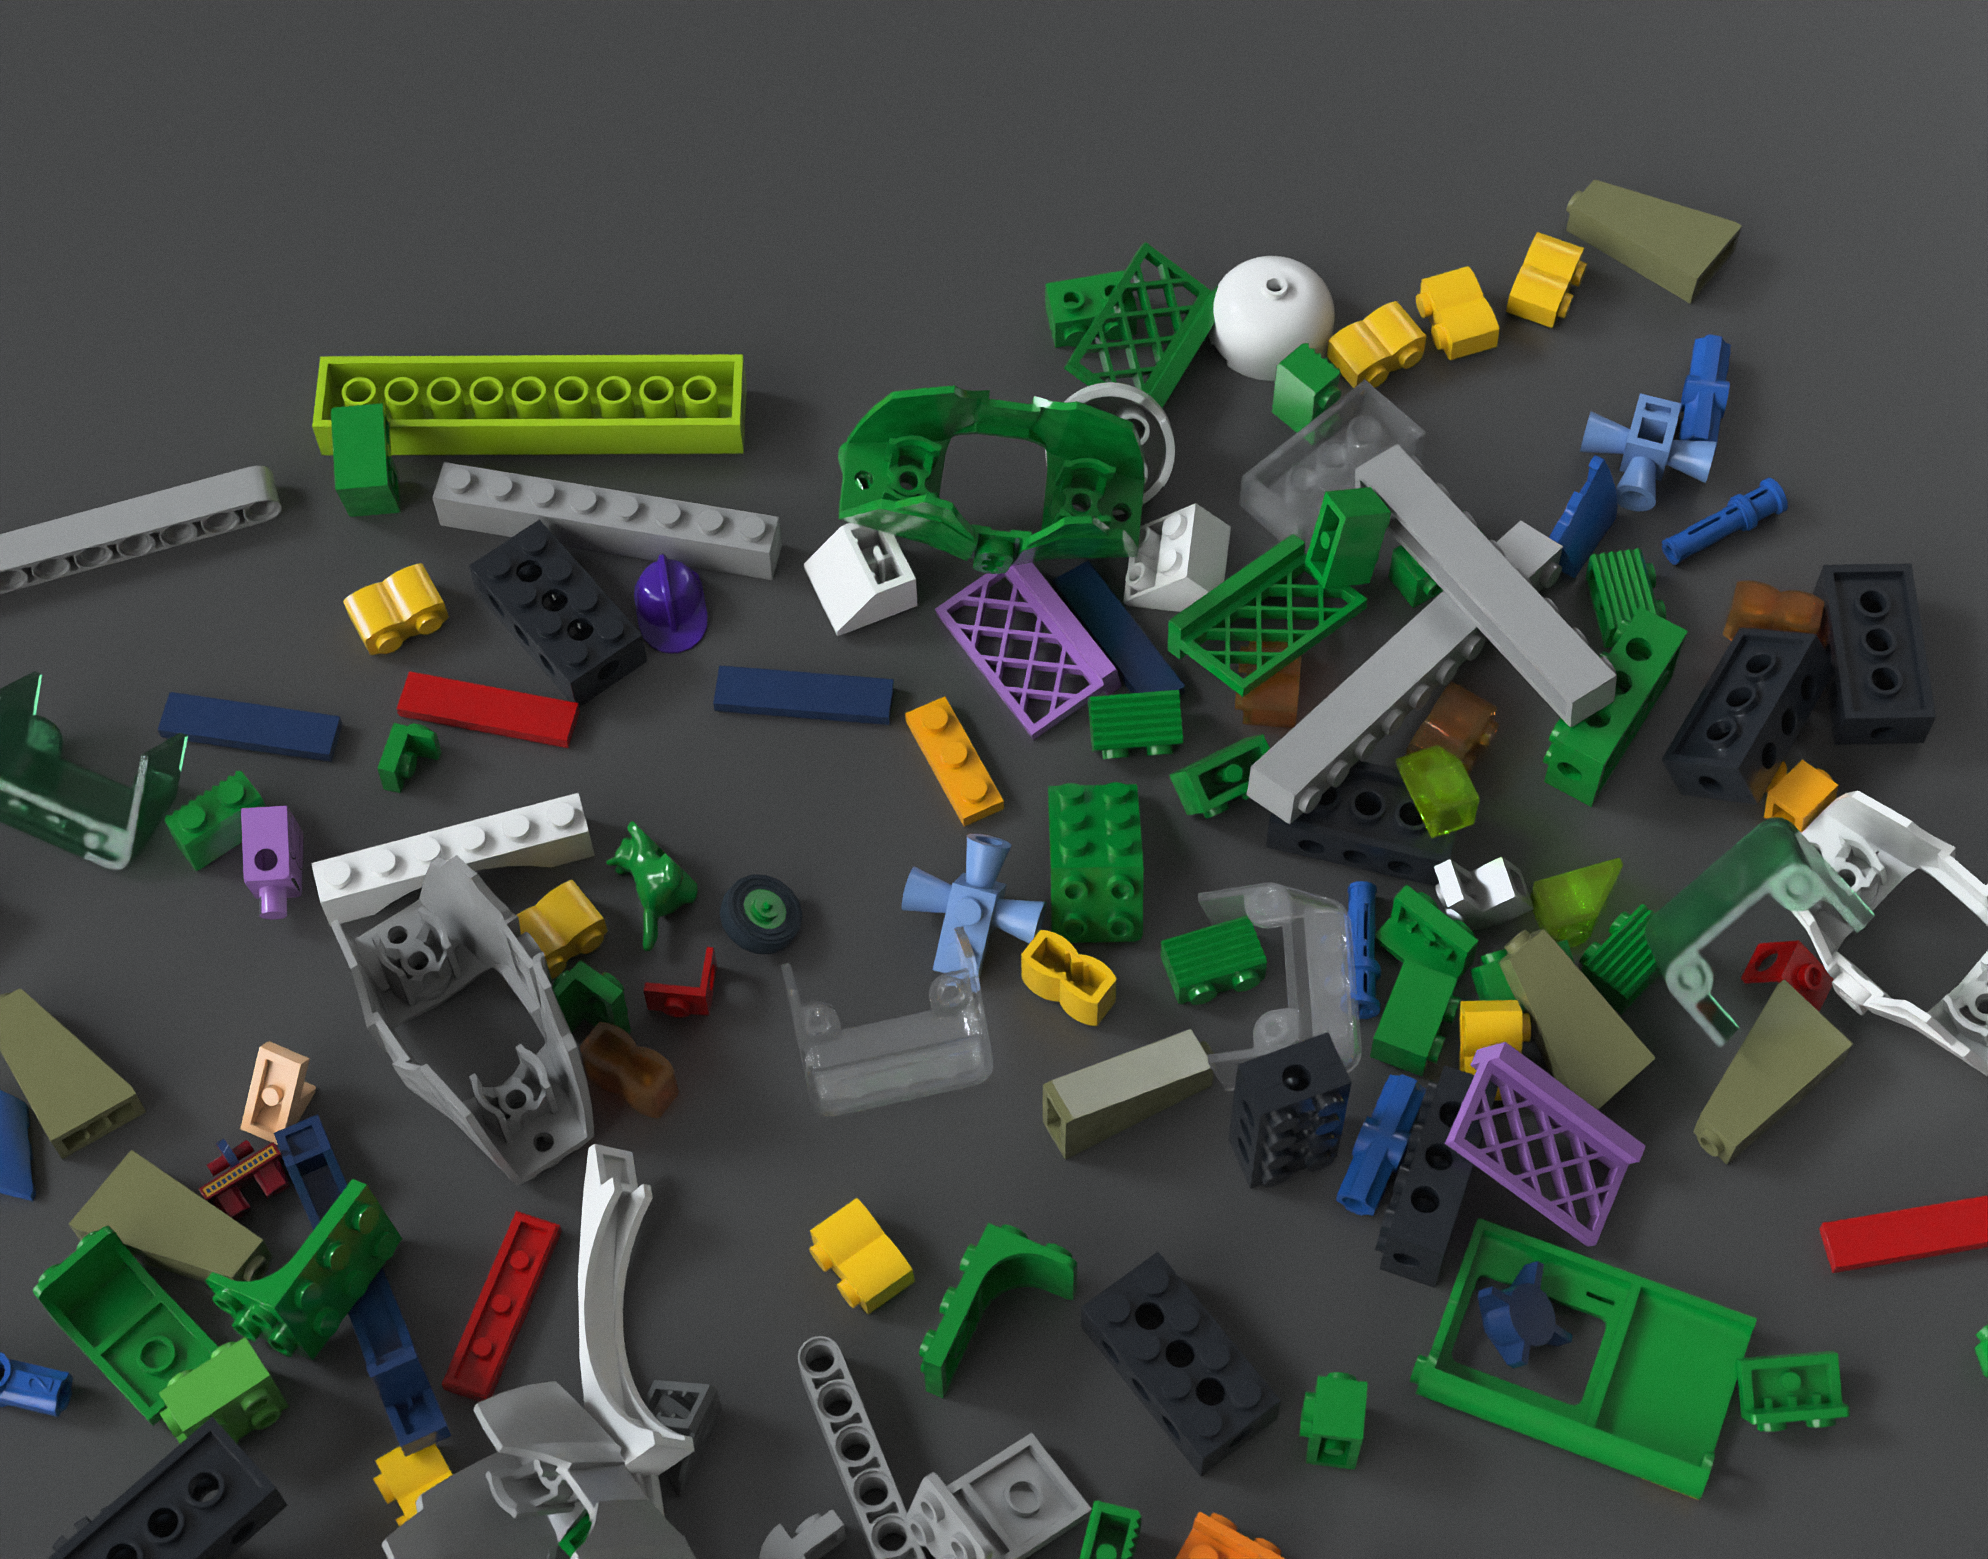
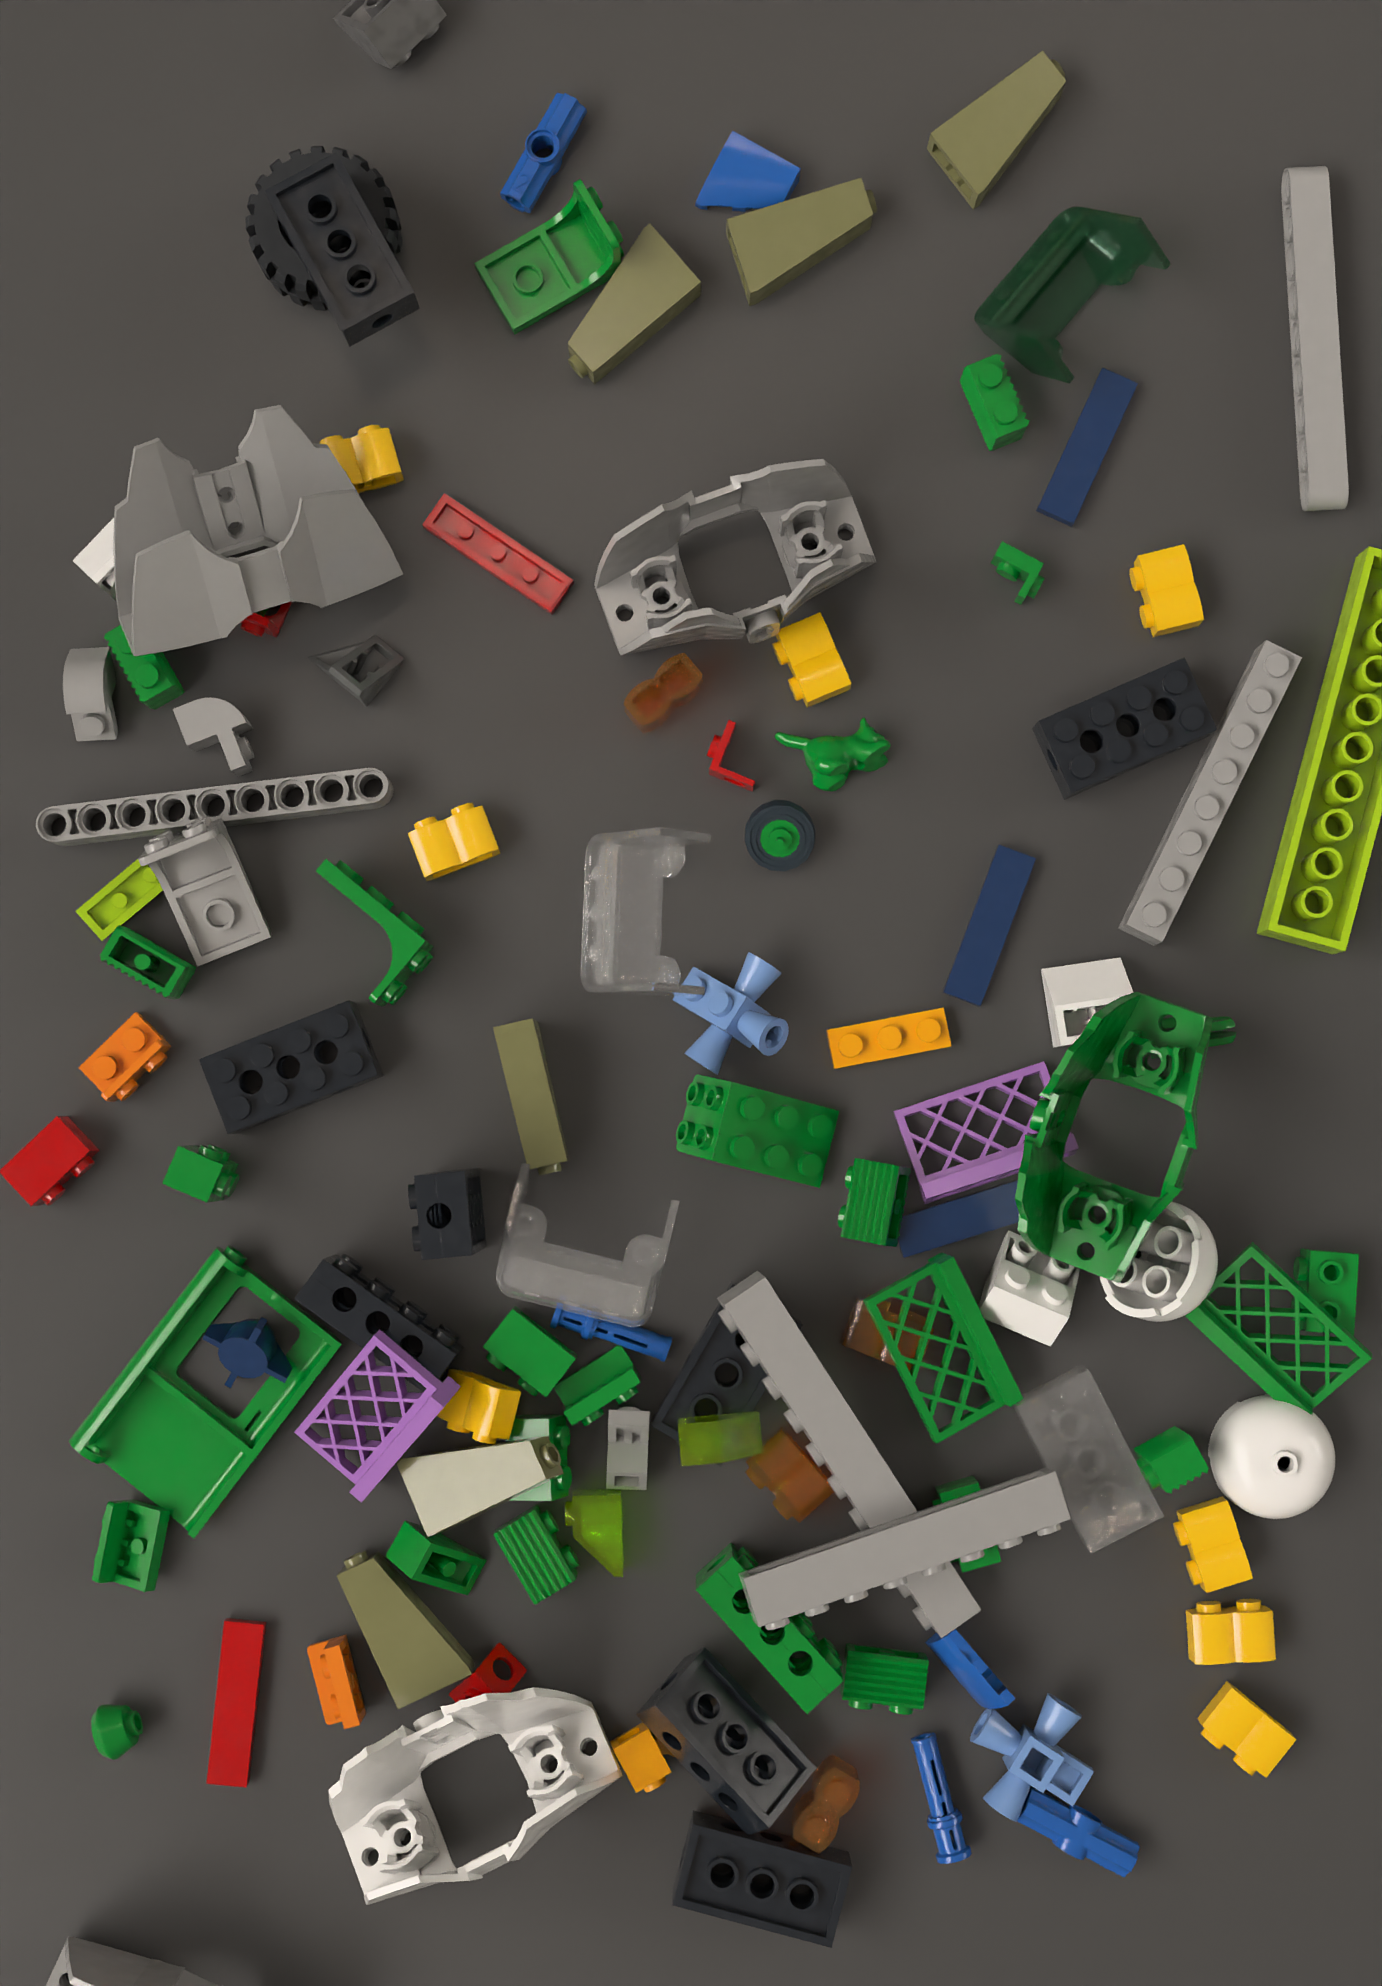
camera: 105 degrees right, 25 degrees up
bright green brick [159,1337,289,1444] -> none
dark red hips [199,1138,290,1221] -> none
green bracket [206,1179,403,1361] -> none
light nougat slope [240,1041,316,1145] -> none
medium lavender torso [241,805,303,920] -> none
dark blue slope [274,1114,452,1457] -> none
white arch [311,793,595,926] -> none
green panel [331,403,401,517] -> none
red tile [396,671,580,748] -> none
green bracket [552,960,631,1045] -> none
white slope [578,1144,694,1517] -> none
dark purple piece [634,554,708,653] -> none
yellow brick [1021,930,1117,1026] -> none
green brick [1160,915,1267,1005] -> none
green brick [1169,734,1270,819] -> none
green brick [1304,487,1392,589] -> none
blue piece [1336,1074,1426,1216] -> none
olive slope [1566,179,1742,304] -> none
clear green windscreen [1645,817,1875,1047] -> none
none -> orange bracket [307,1635,366,1729]
none -> green slope [386,1521,487,1596]

